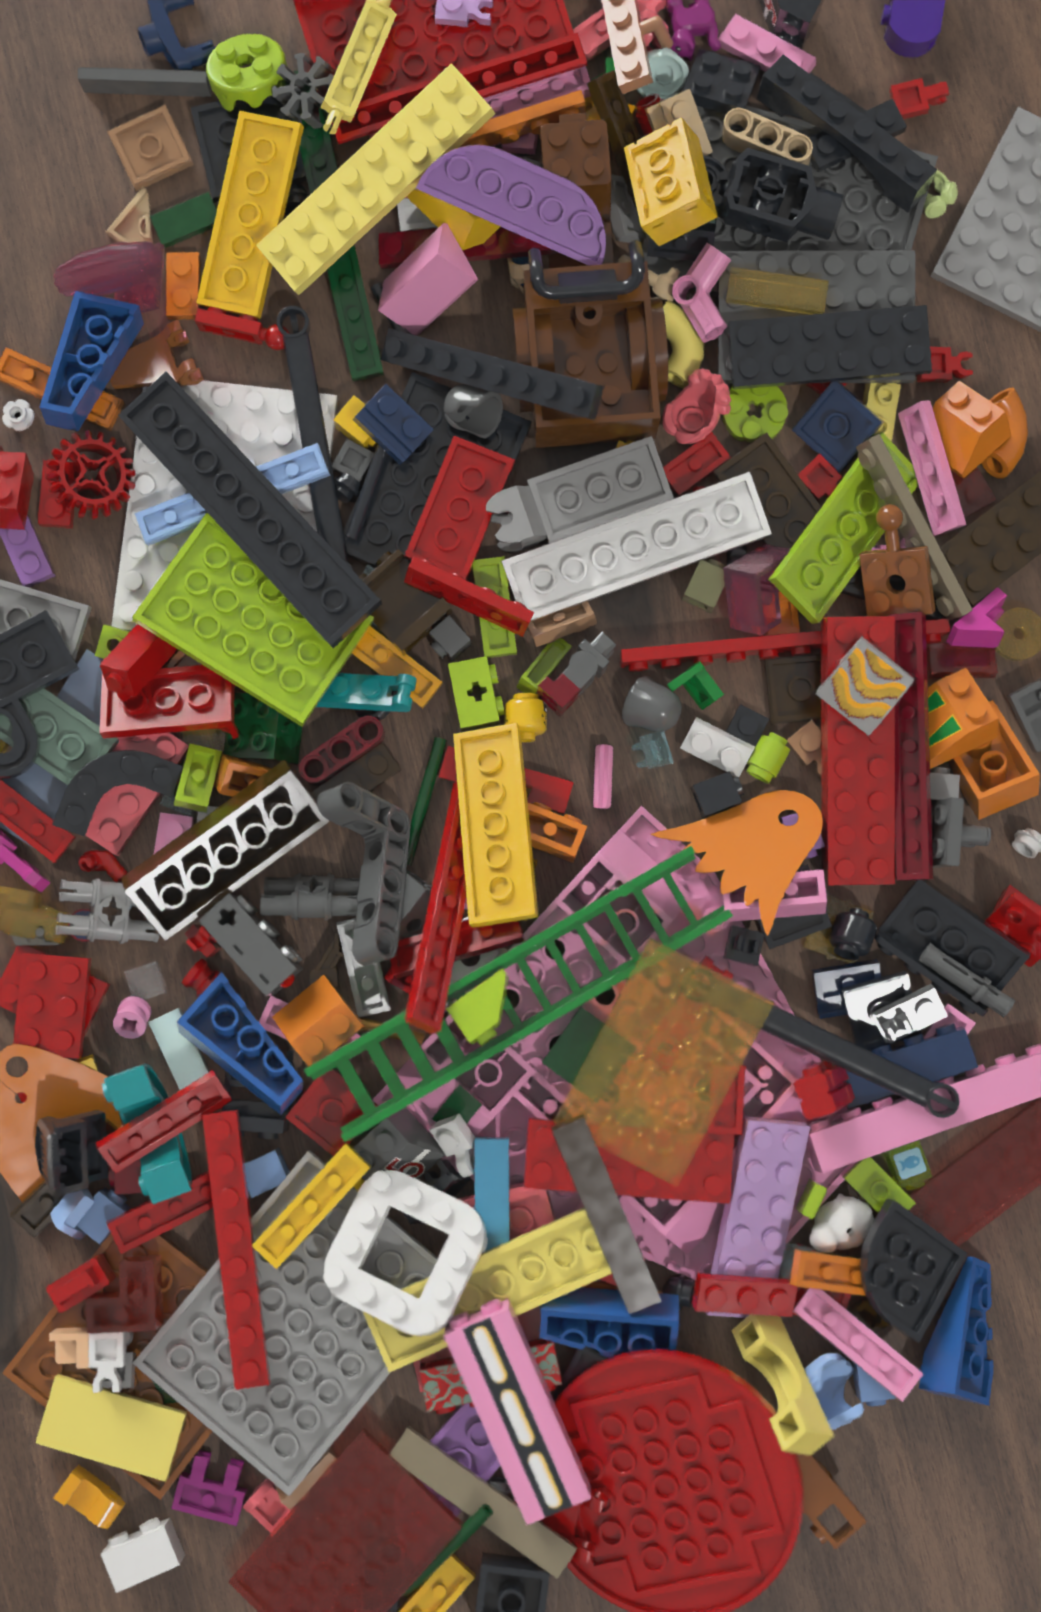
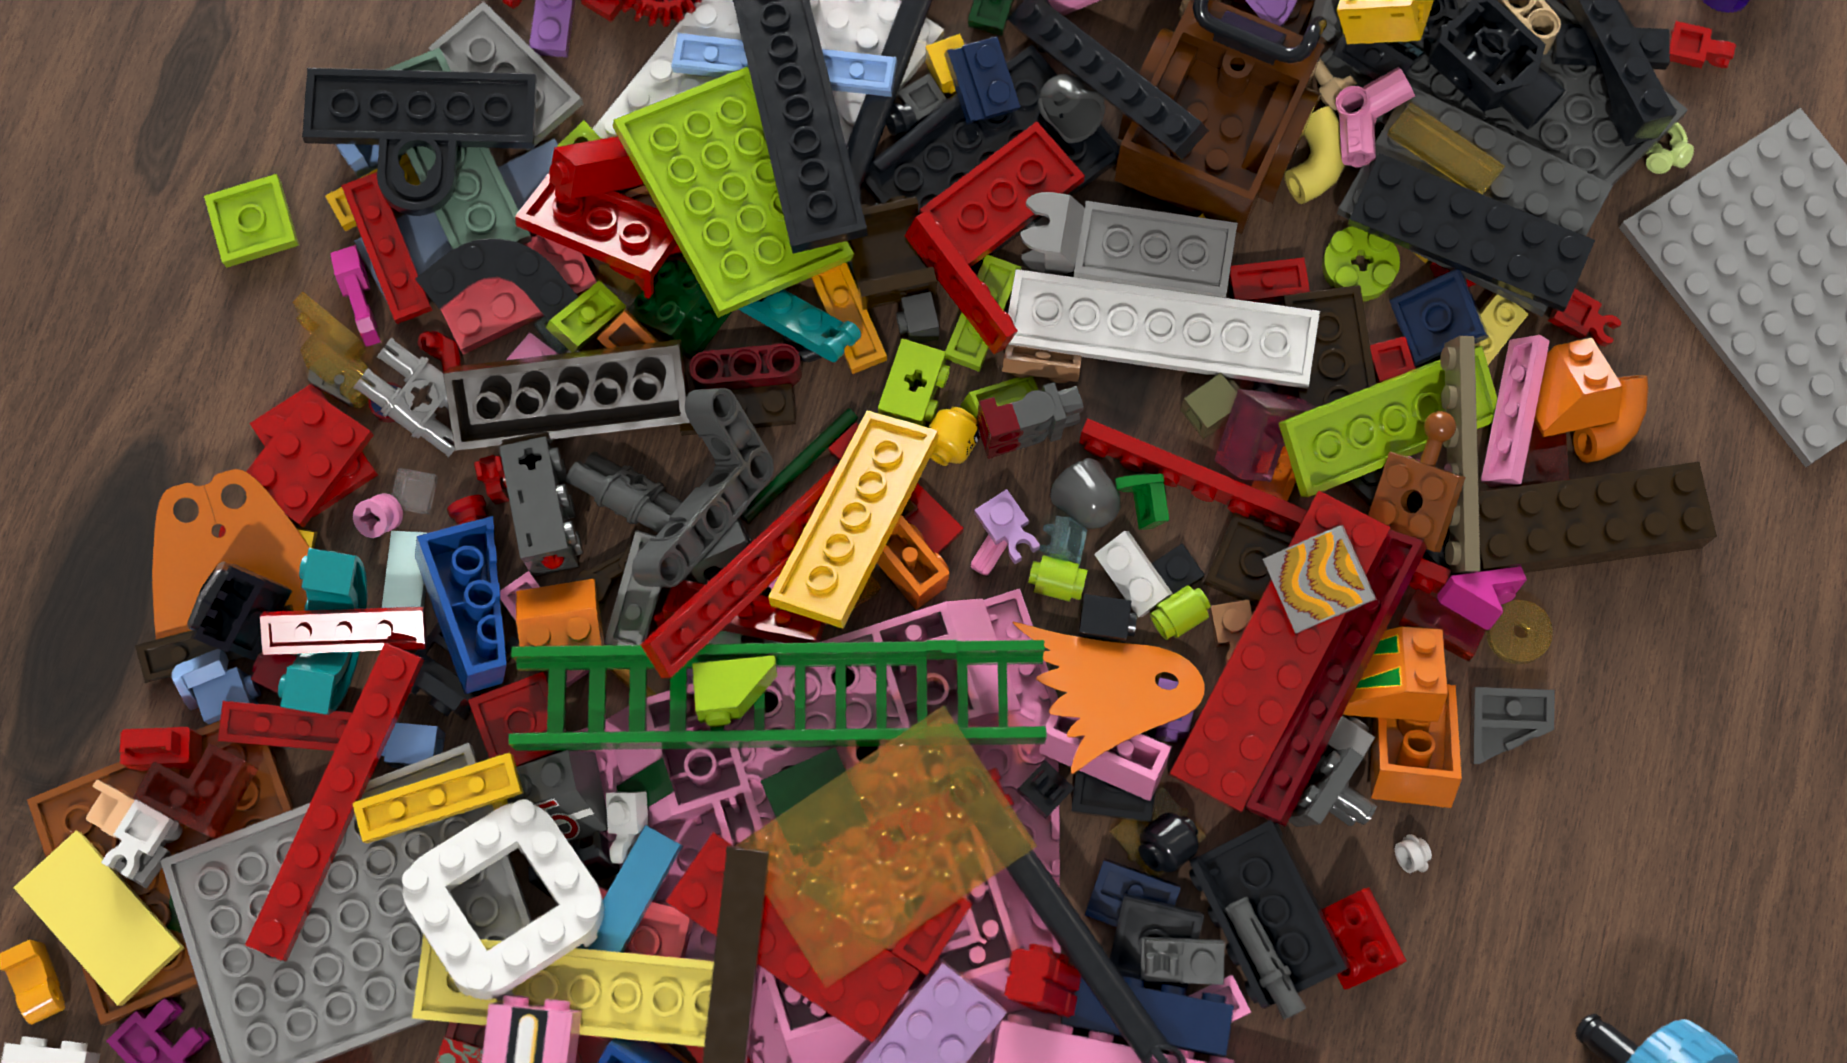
camera: 30 degrees right, 10 degrees down
coral hair [662,368,731,444] -> none
none -> lavender plate [974,489,1040,564]
none -> lime brick [1028,555,1088,602]

